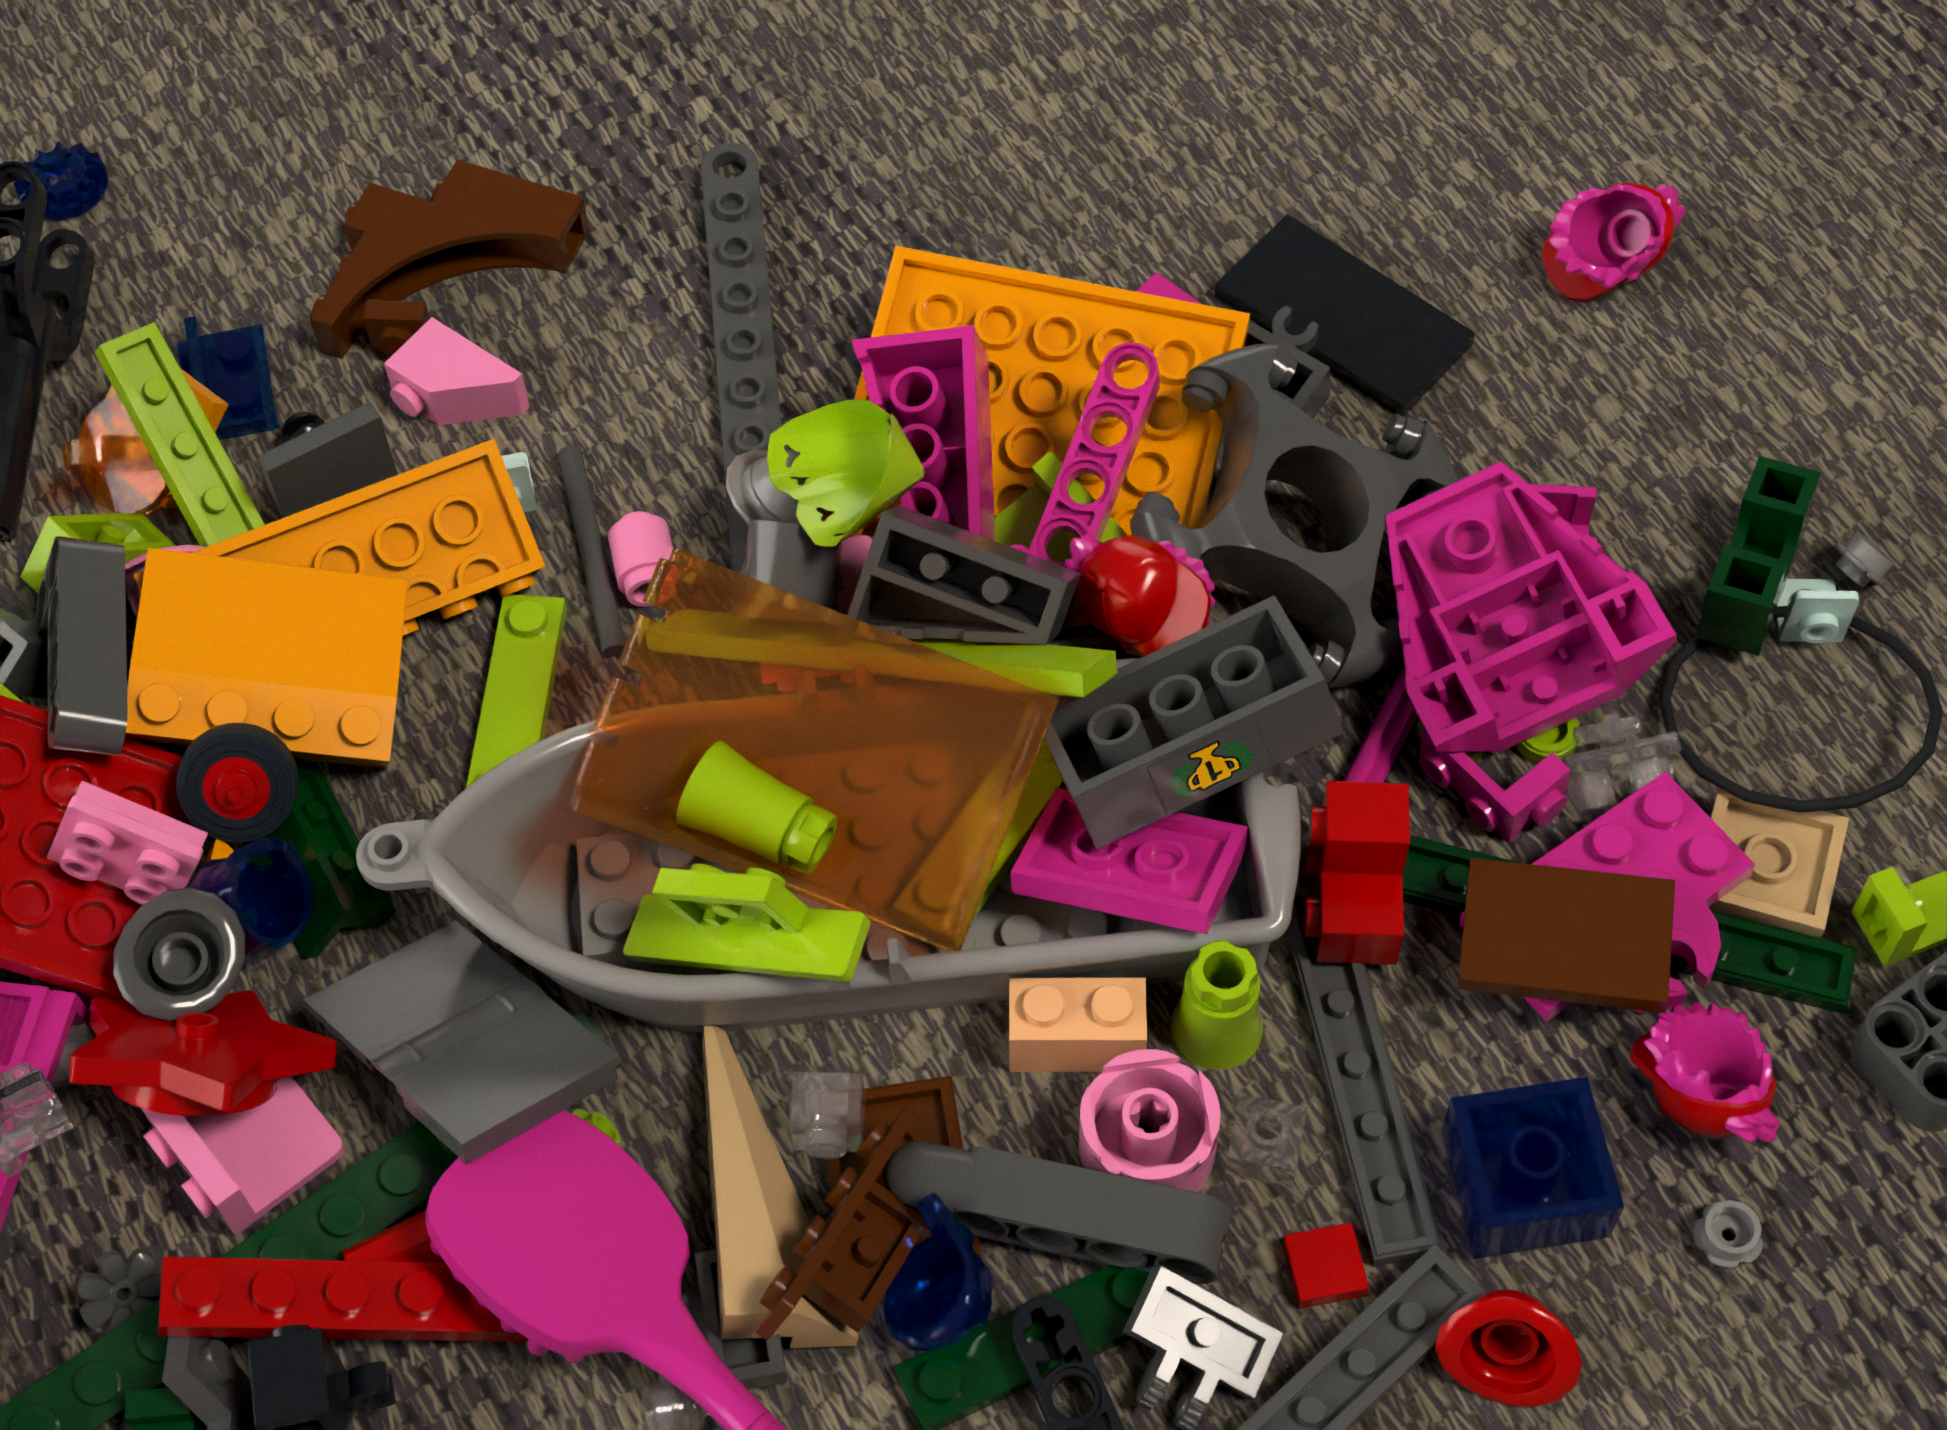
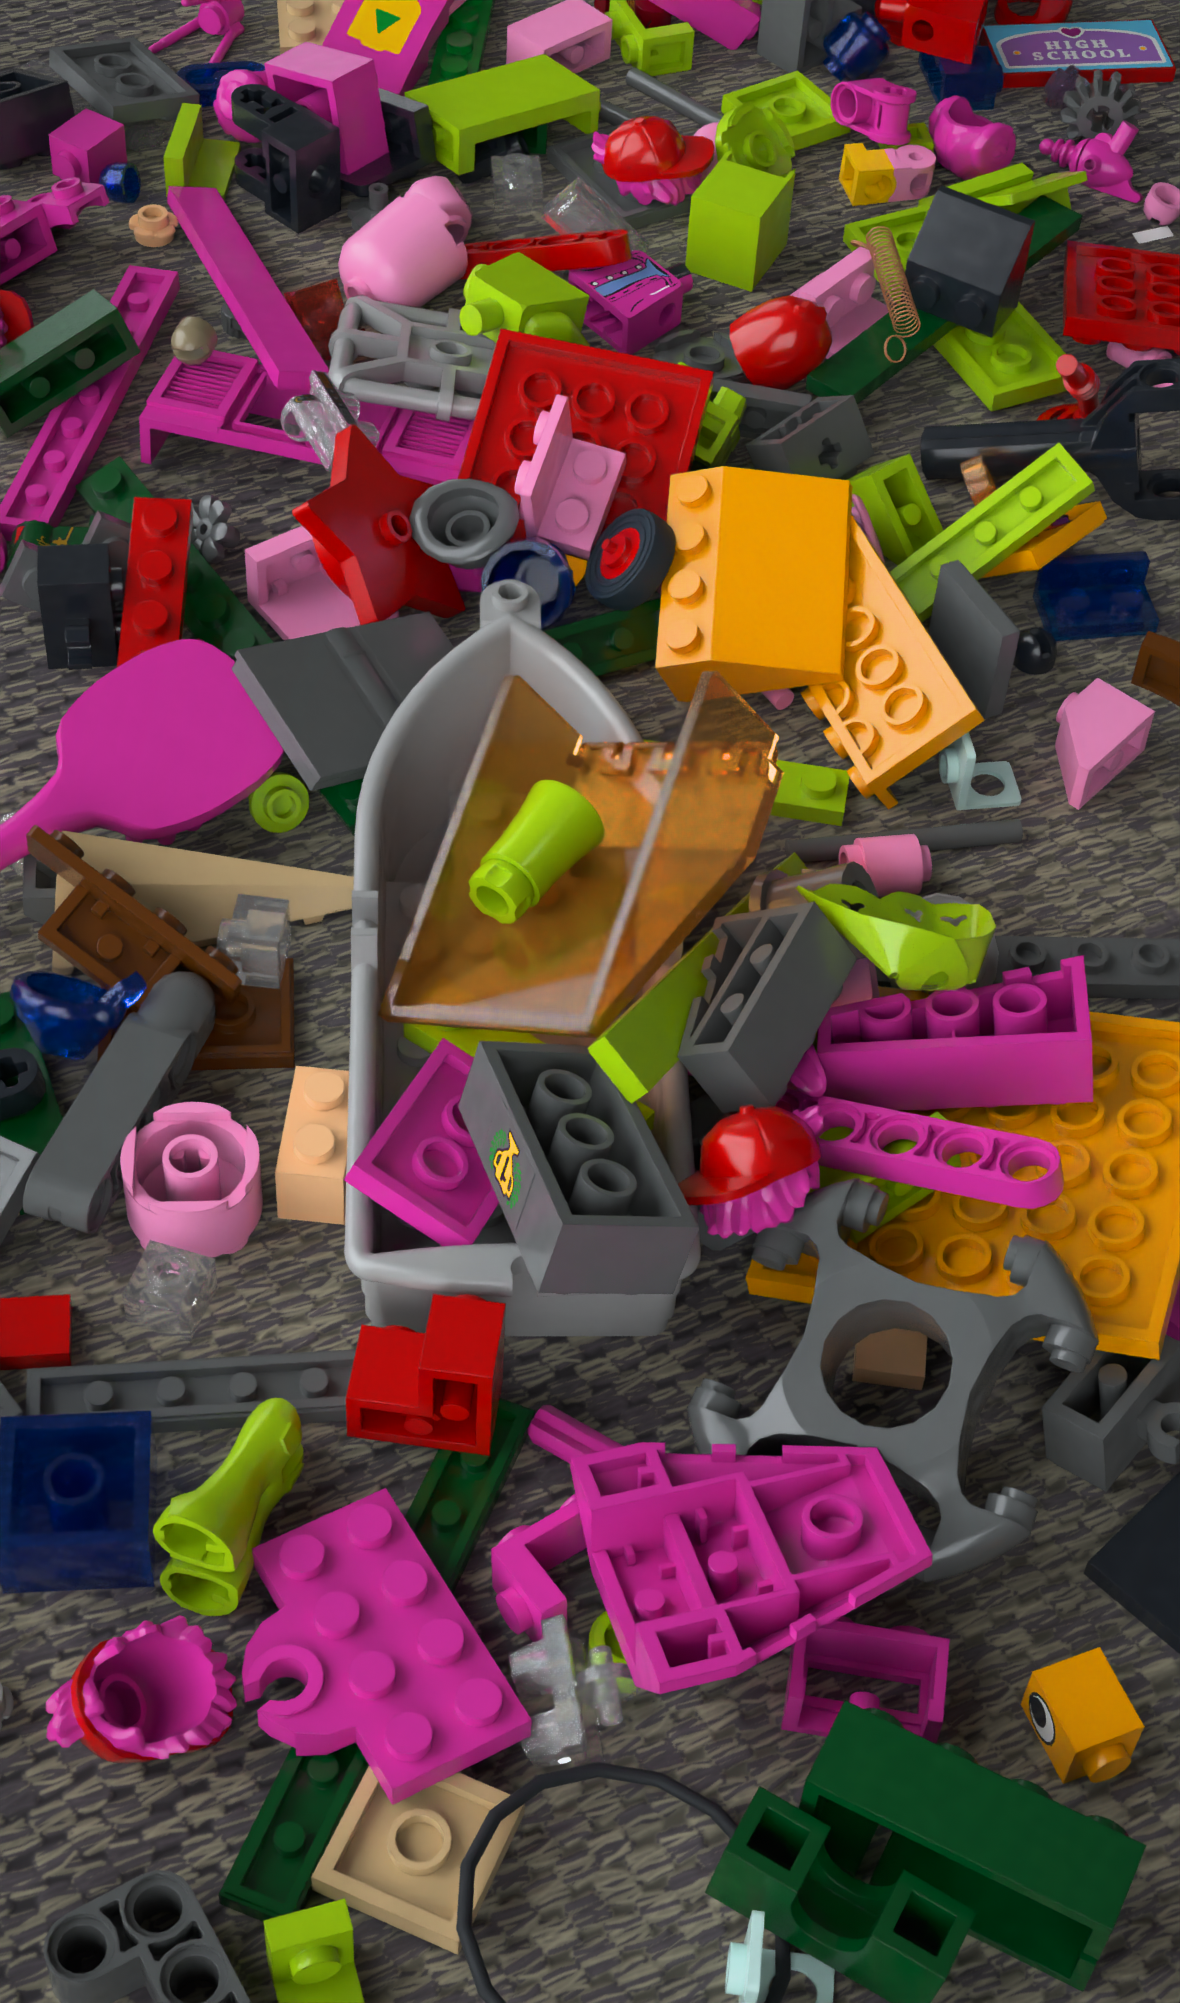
camera: 90 degrees right, 10 degrees down
dark grey beam [36,536,128,756] -> none
reddish brown plate [363,300,430,356] -> none
lime bracket [623,864,871,982] -> none
lime plant [1170,940,1263,1070] -> none
reddish brown tile [1458,858,1675,1013] -> none
none -> lime piece [153,1398,304,1616]
none -> dark green piece [799,1700,1147,1992]
none -> light orange brick [1021,1647,1145,1784]

